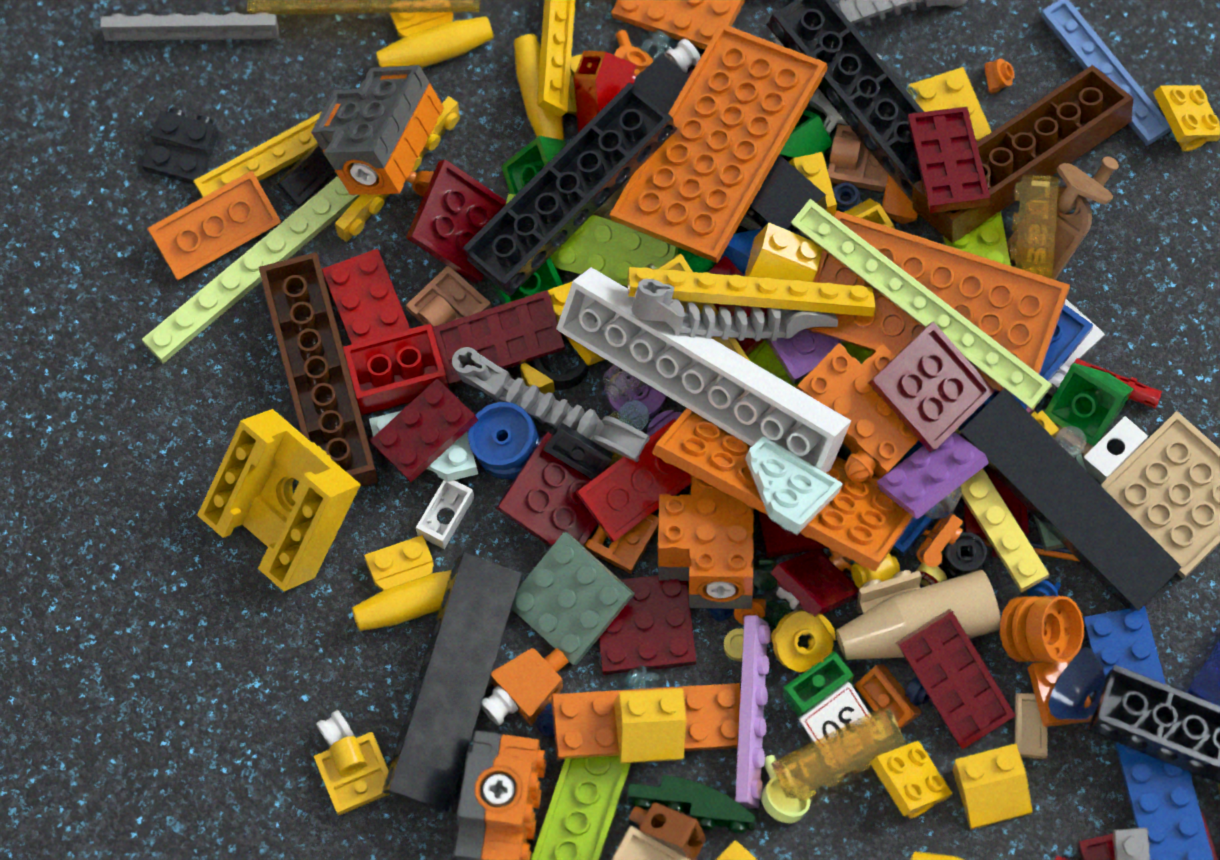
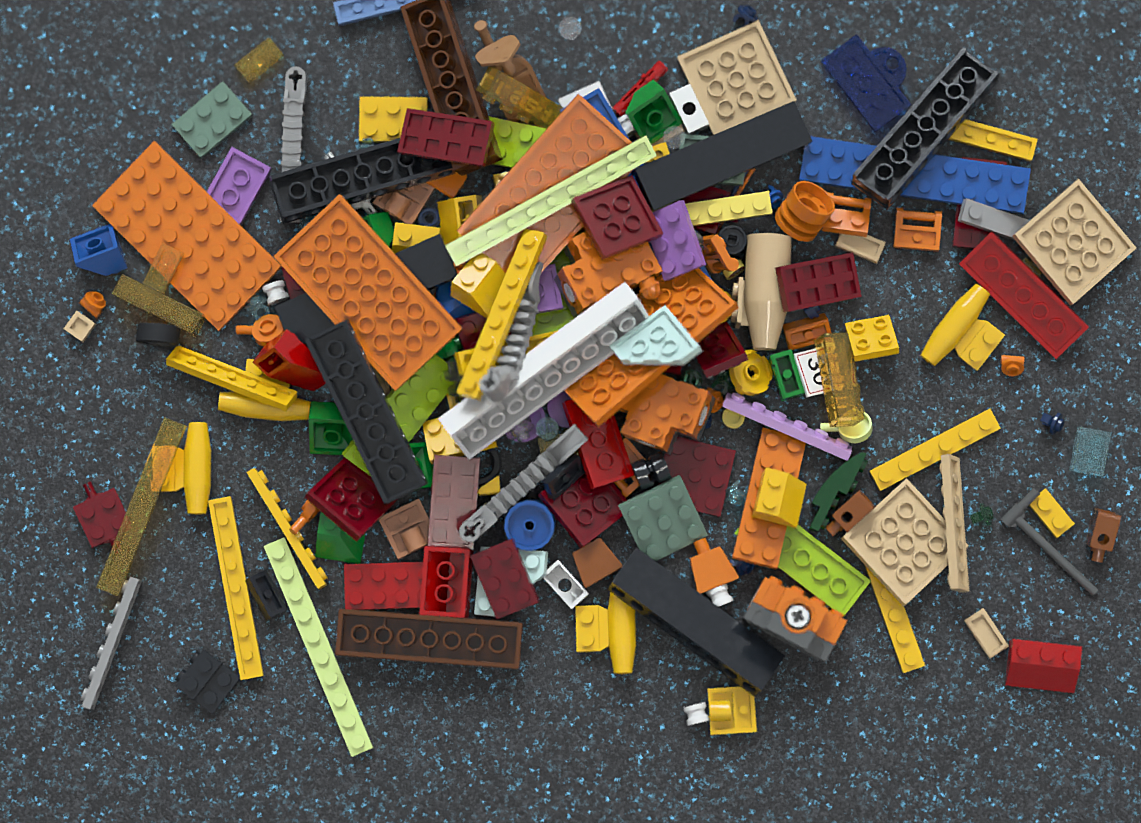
camera: 70 degrees left, 15 degrees up
orange plate [147,170,281,281] -> none
yellow piece [197,409,361,592] -> none
dark grey piece [311,65,444,195] -> none
yellow slope [952,744,1032,829] -> none
orange plate [984,58,1015,93] -> none
dark blue piece [1049,647,1106,720] -> none
none -> green slope [315,512,366,564]
none -> clear plate [559,17,581,40]
none -> dark orange torso [572,538,623,589]
none -> black wheel [631,451,672,490]
none -> orange plate [893,207,942,252]

